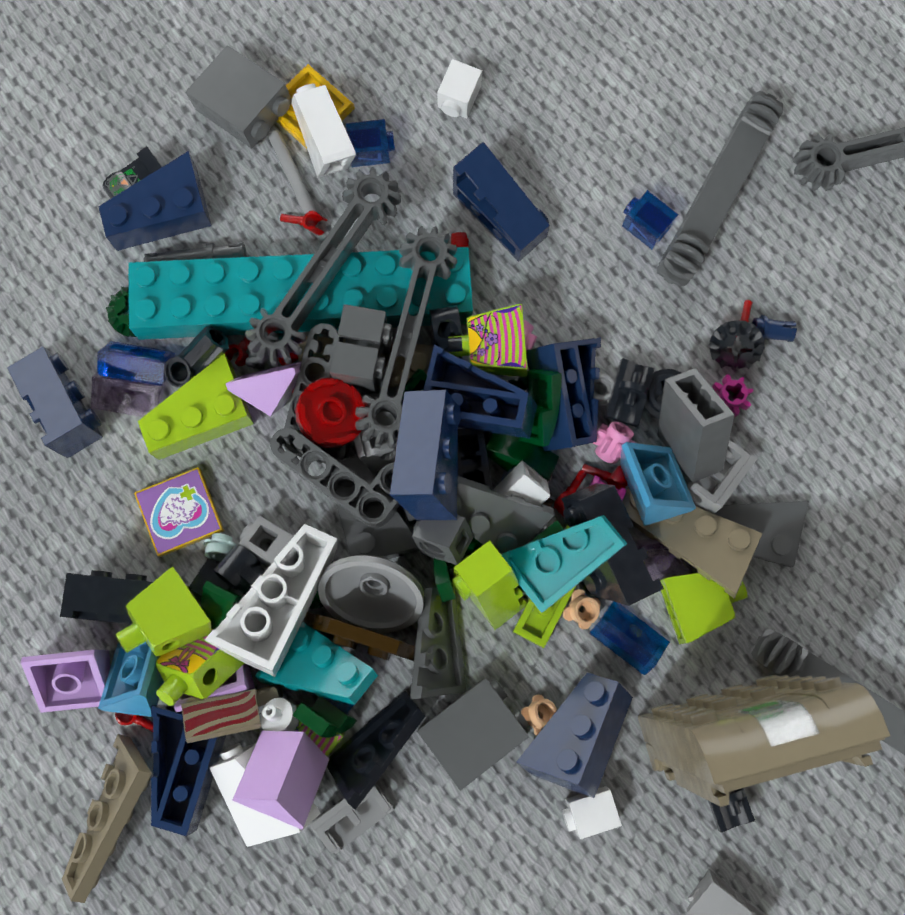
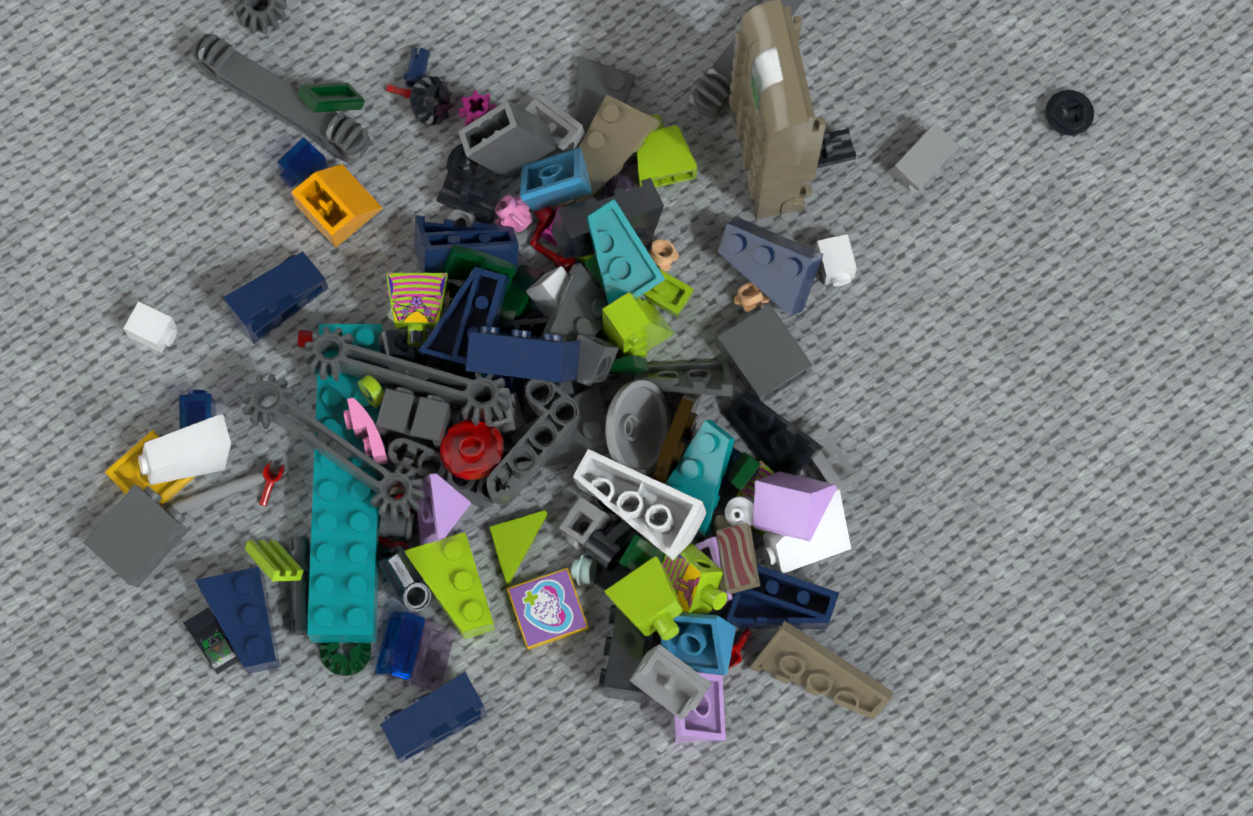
camera: 85 degrees left, 5 degrees down
clear blue slope [590,601,670,675] -> none
none -> lime tile [245,539,303,582]
none -> light orange slope [291,164,382,248]
none -> dark green tile [297,83,365,113]
none -> bright pink slope [343,398,388,465]
none -> lime tile [358,375,385,408]
none -> lime tile [489,510,548,585]
none -> light grey hinge [629,644,712,720]

